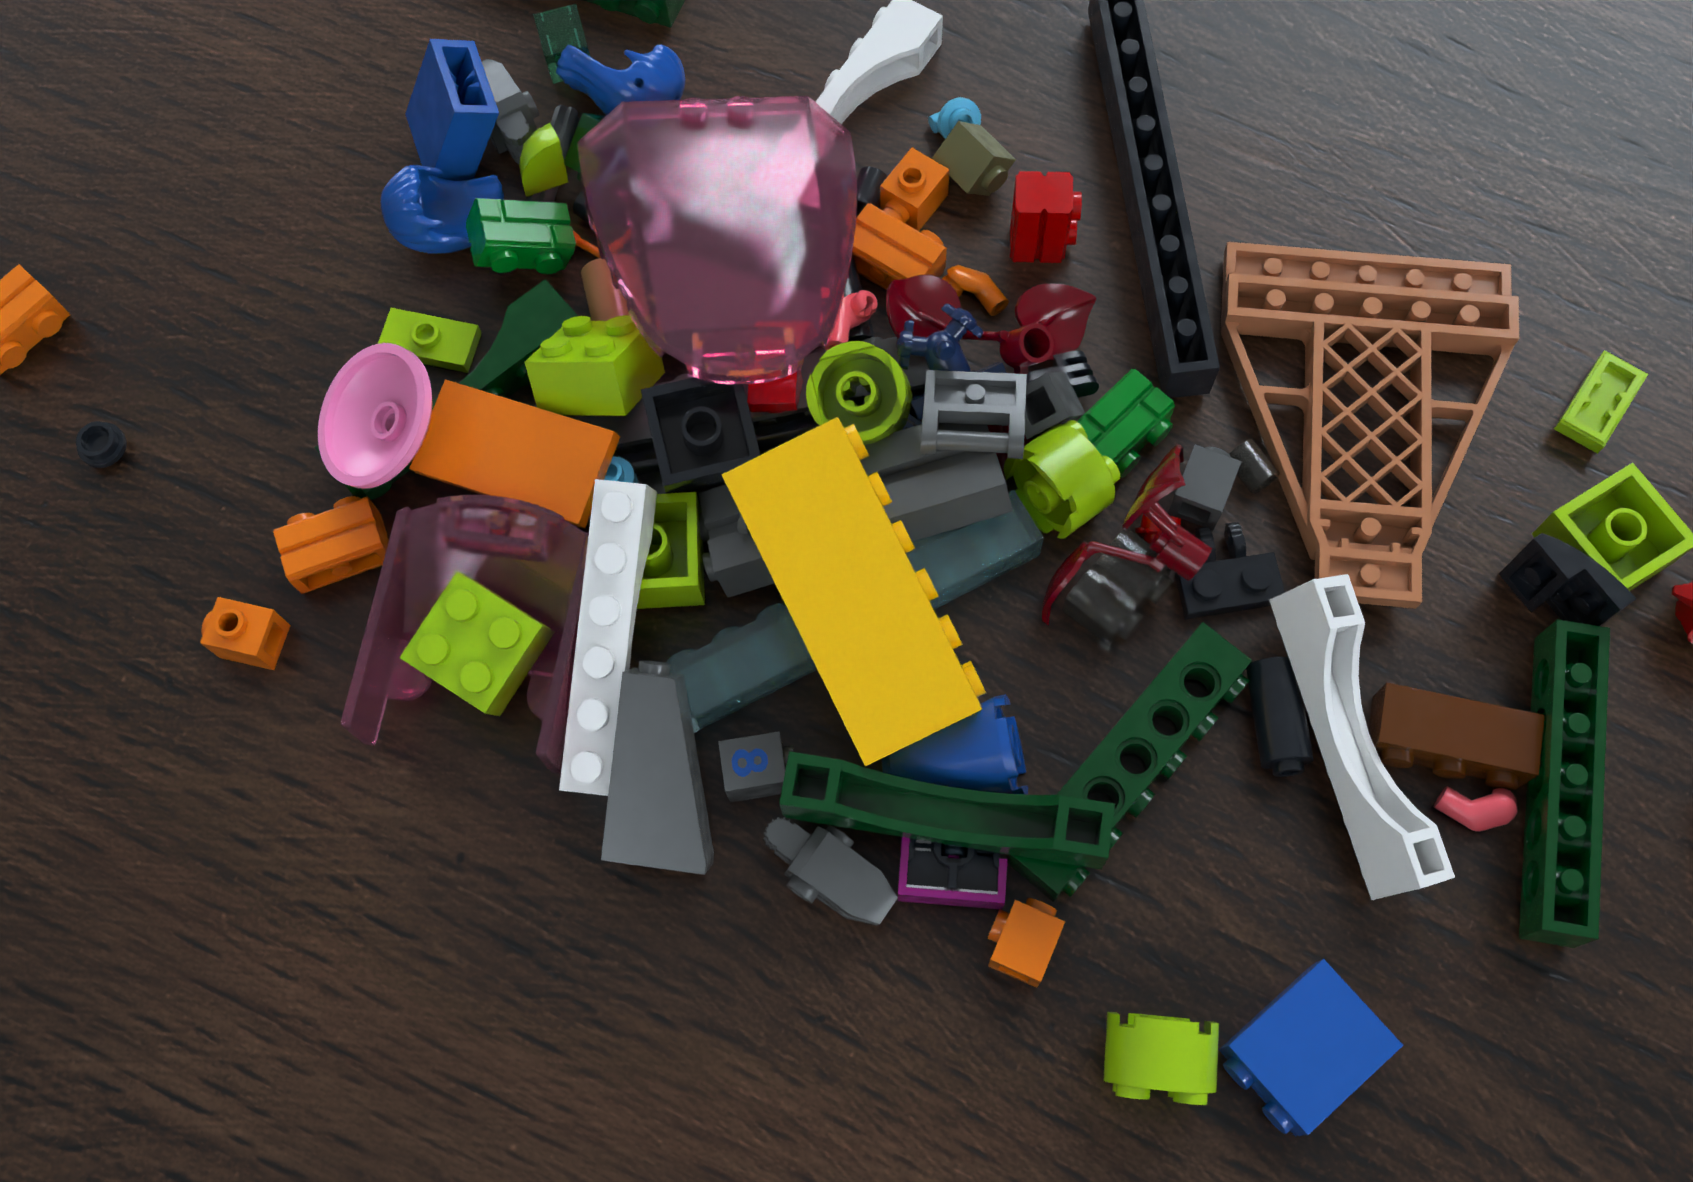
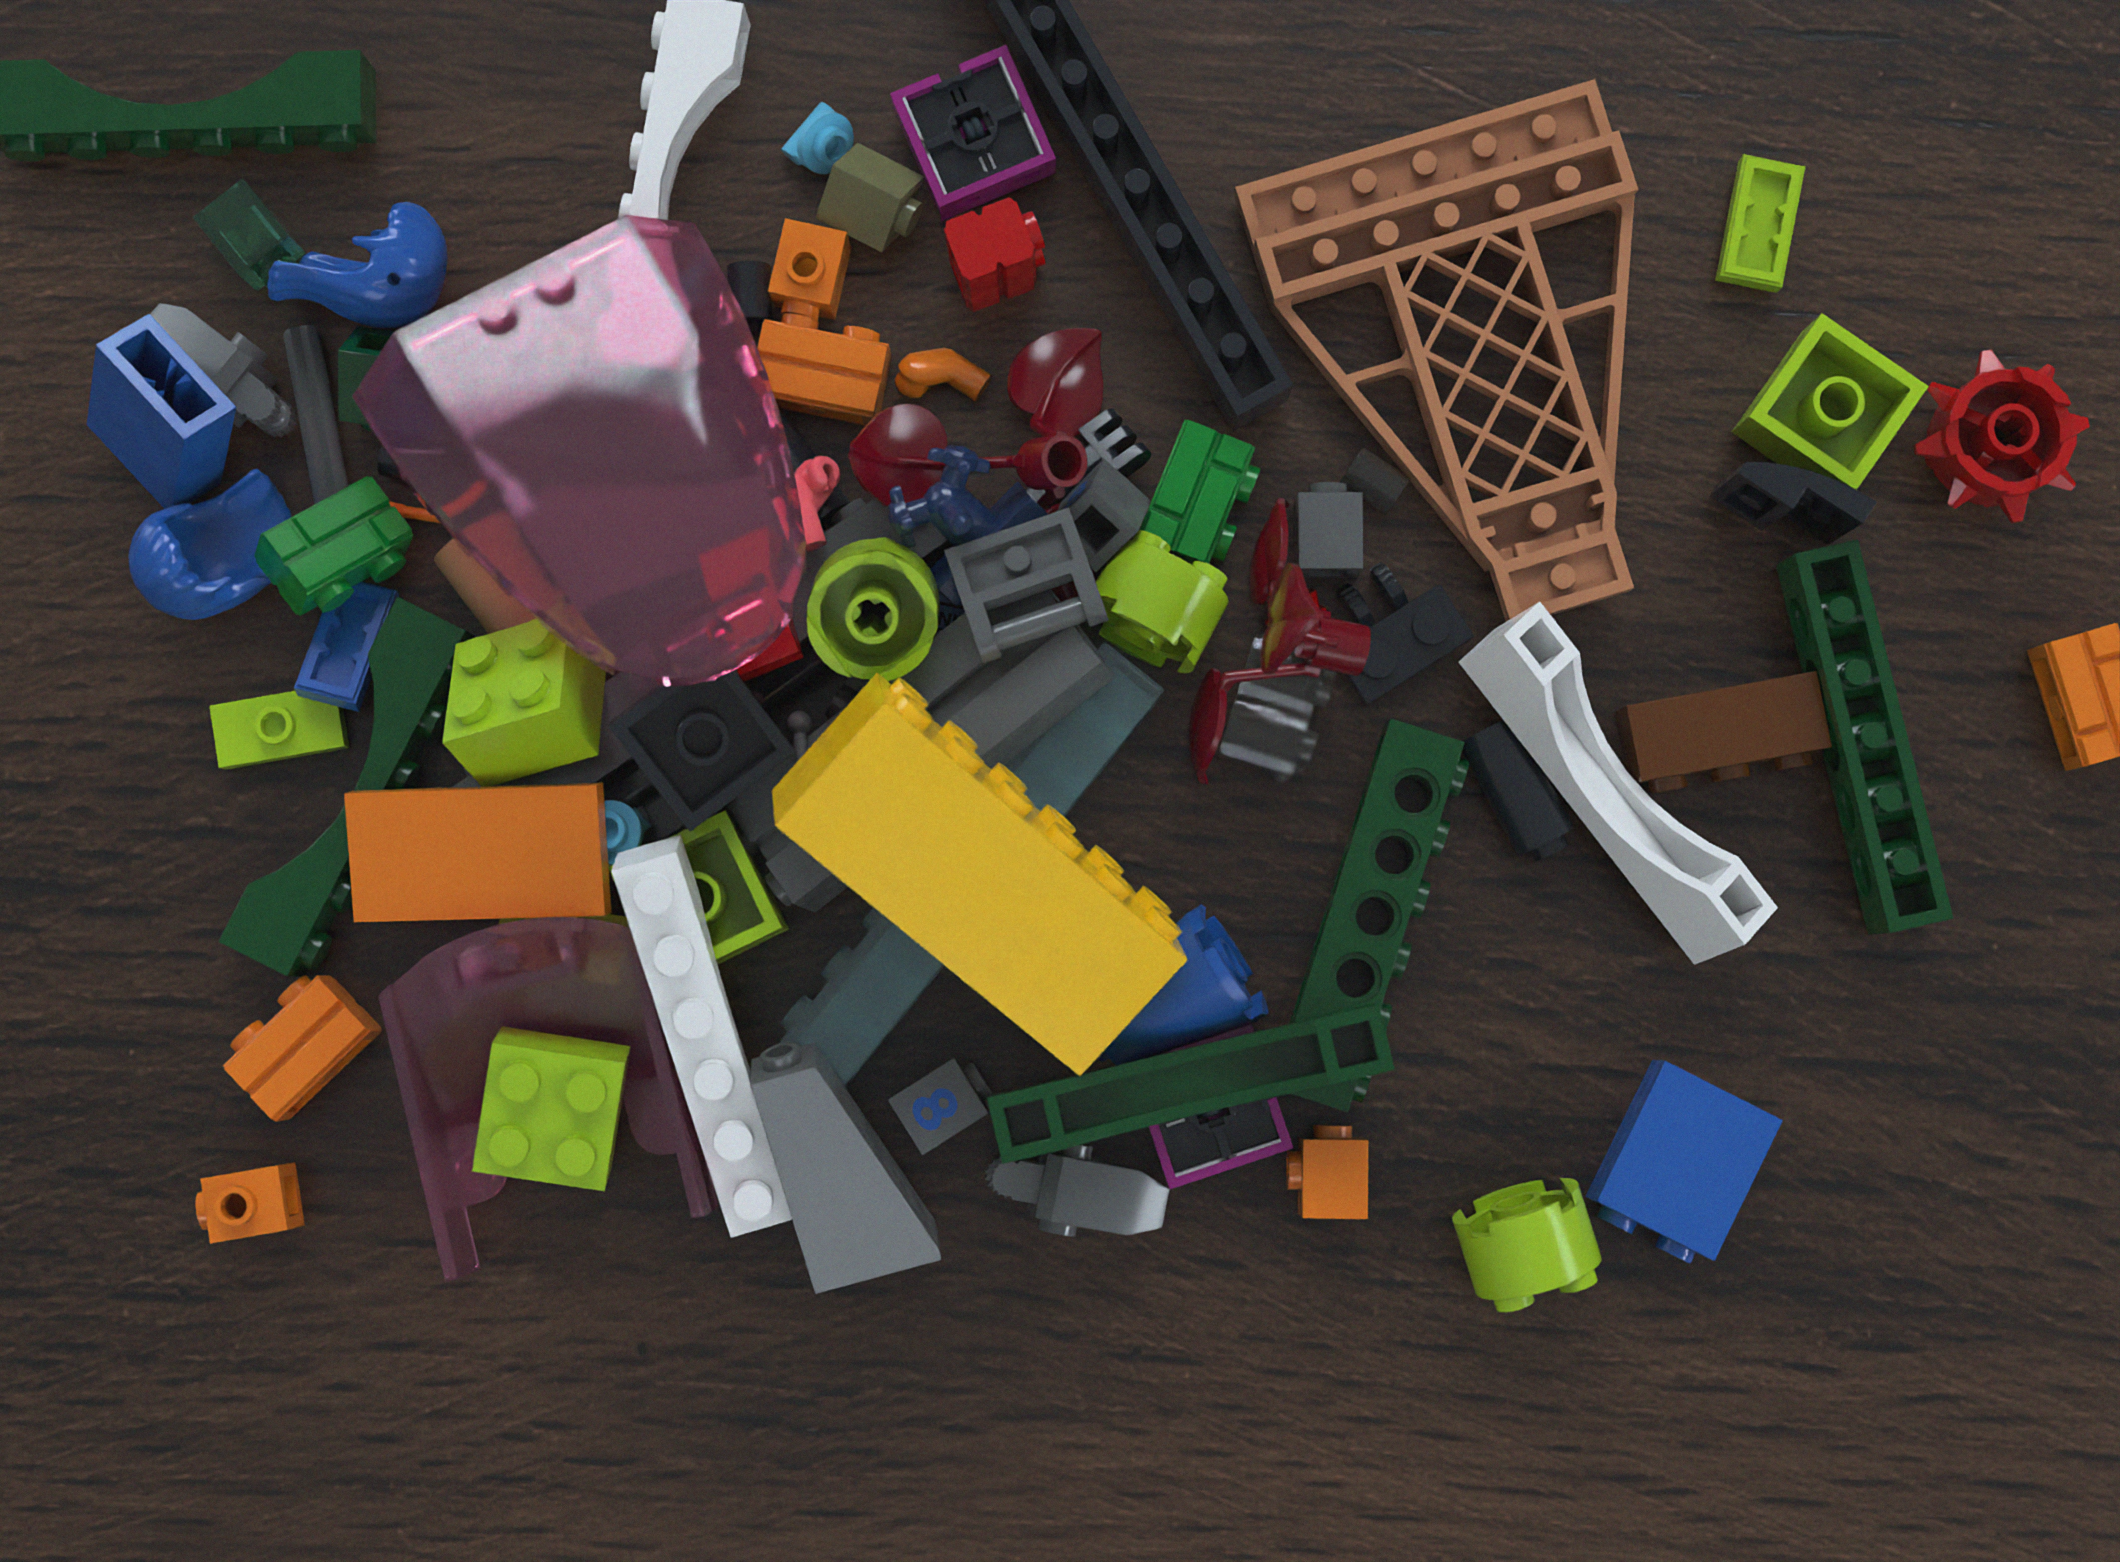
camera: 25 degrees left, 15 degrees up
bright pink dish [318,343,432,489] -> none
lime brick [519,123,569,197] -> none
coral arm [1433,786,1518,832] -> none
none -> blue plate [294,581,400,712]
none -> piece [890,45,1056,221]

